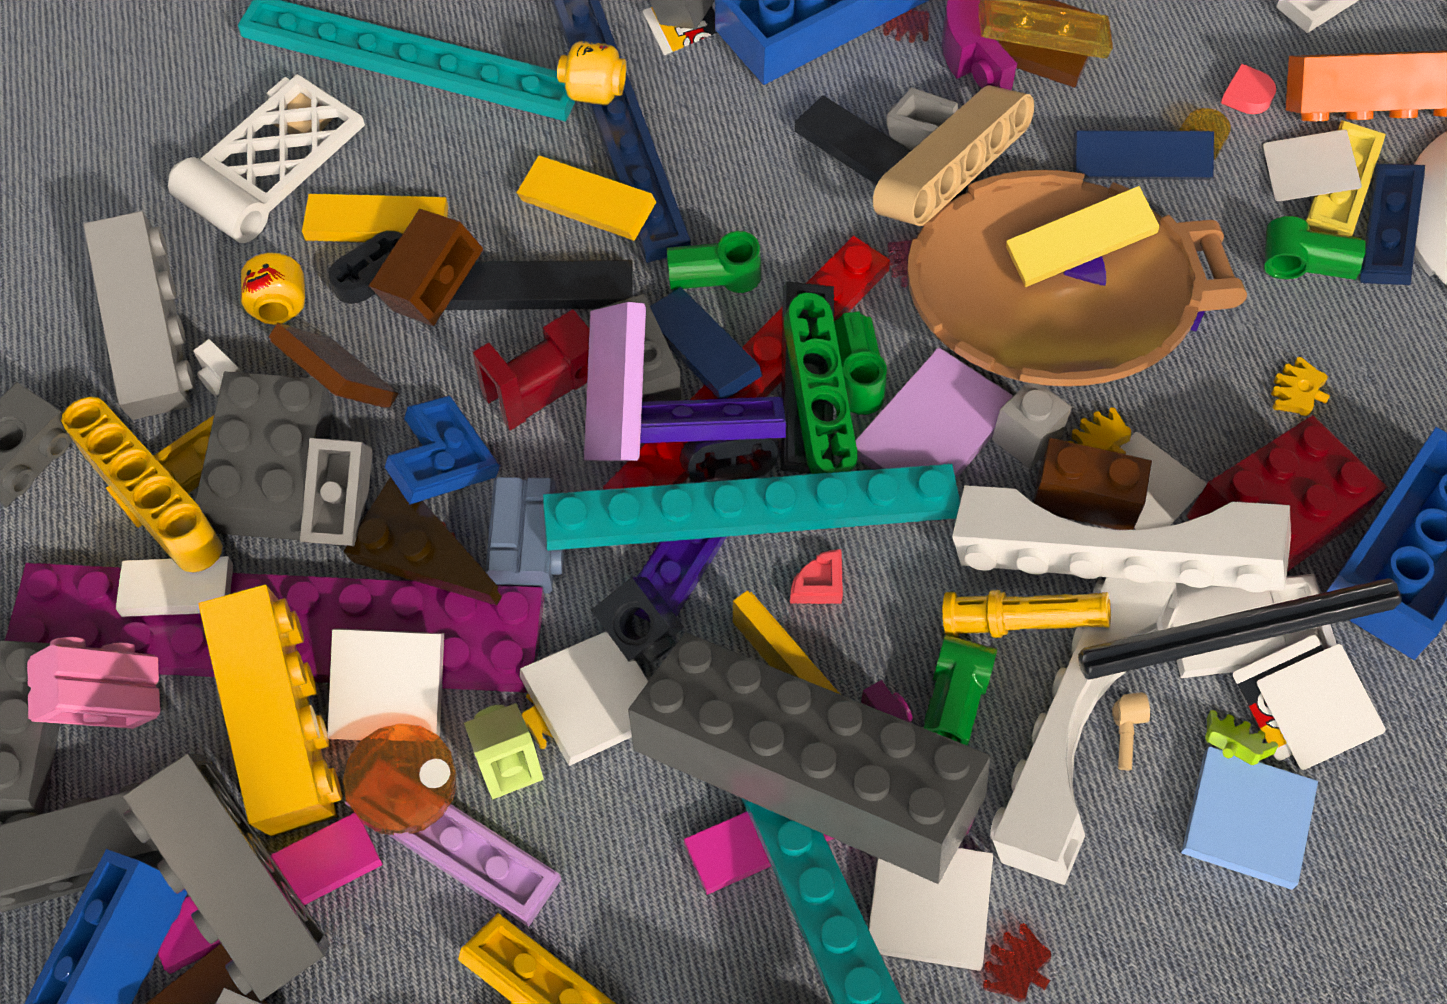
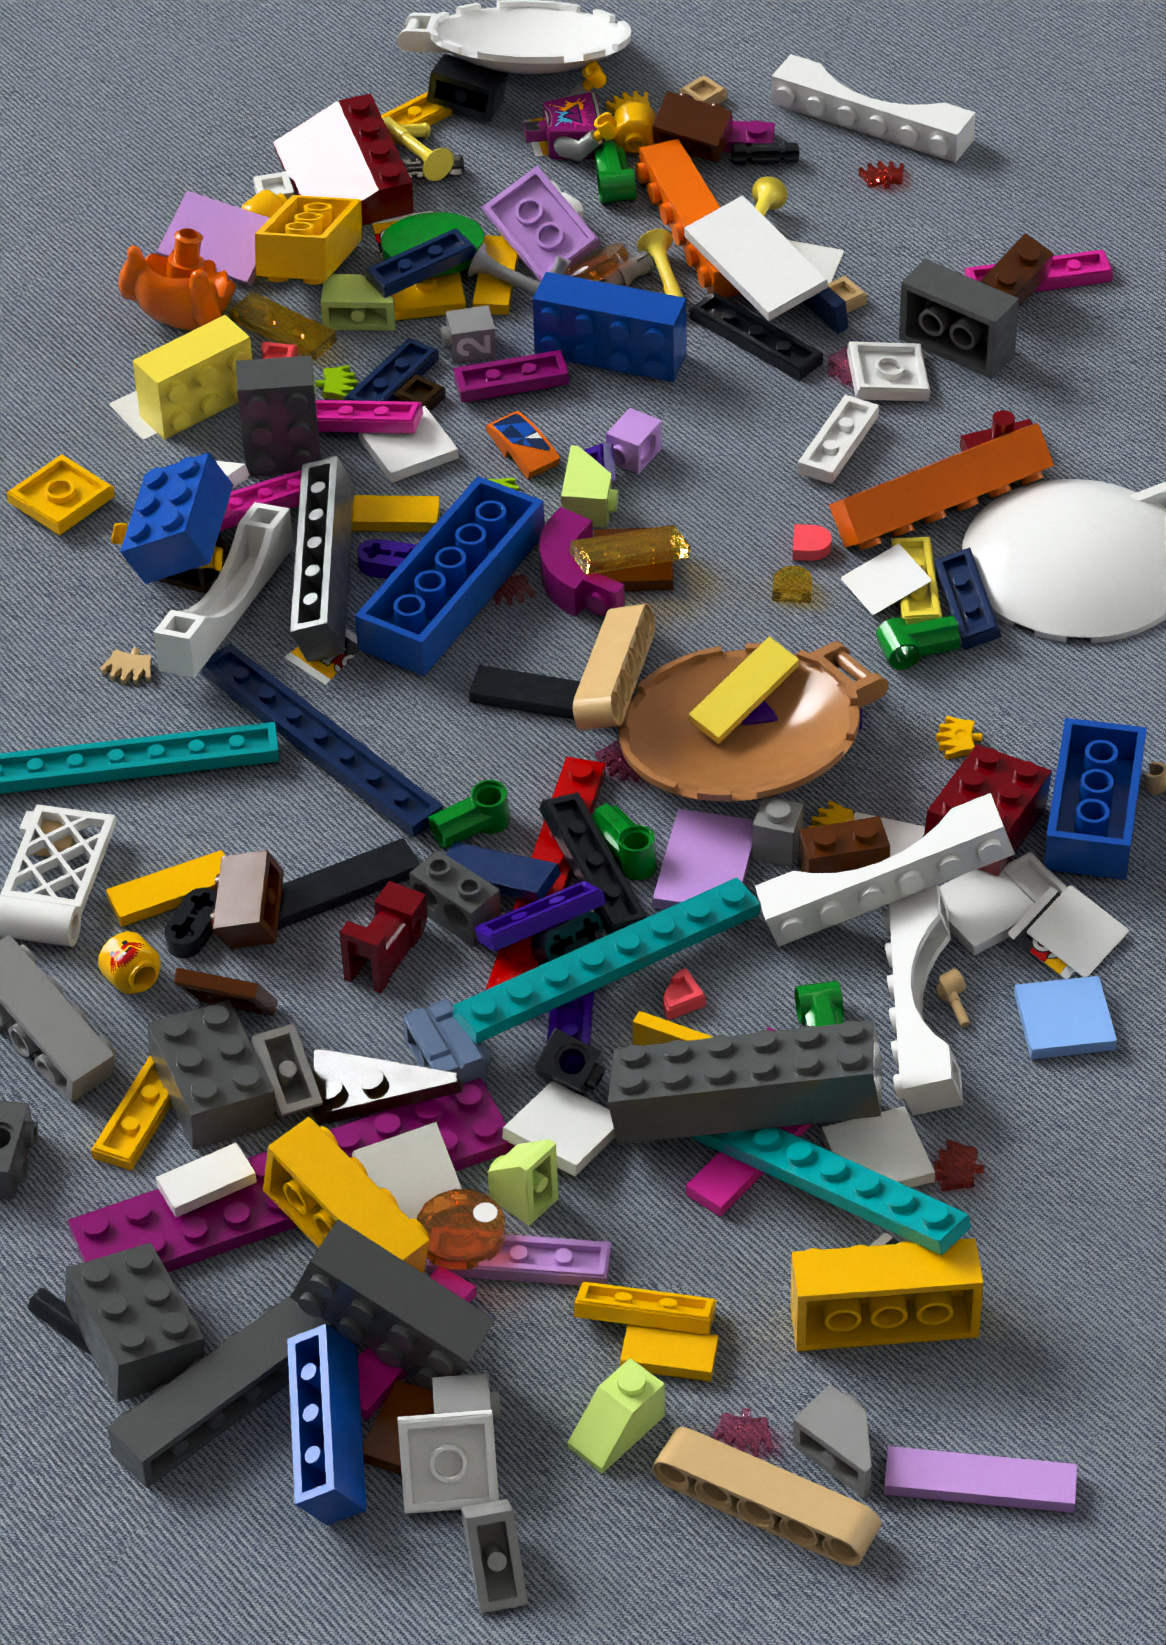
camera: 25 degrees left, 15 degrees down
bright pink brick [27,637,160,729] -> none
yellow beam [61,397,223,573] -> none
white plate [193,339,241,396] -> none
blue tile [385,395,500,504] -> none
yellow tile [516,155,656,241] -> none
yellow head [557,41,626,105] -> none
lavender tile [584,302,646,461] -> none
green beam [784,293,857,474] -> none
light grey window [886,87,958,151] -> none
yellow pin [942,590,1111,638] -> none
dark blue tile [1073,130,1214,180] -> none
black axle [1078,578,1402,680] -> none
lime piece [1205,710,1279,765] -> none

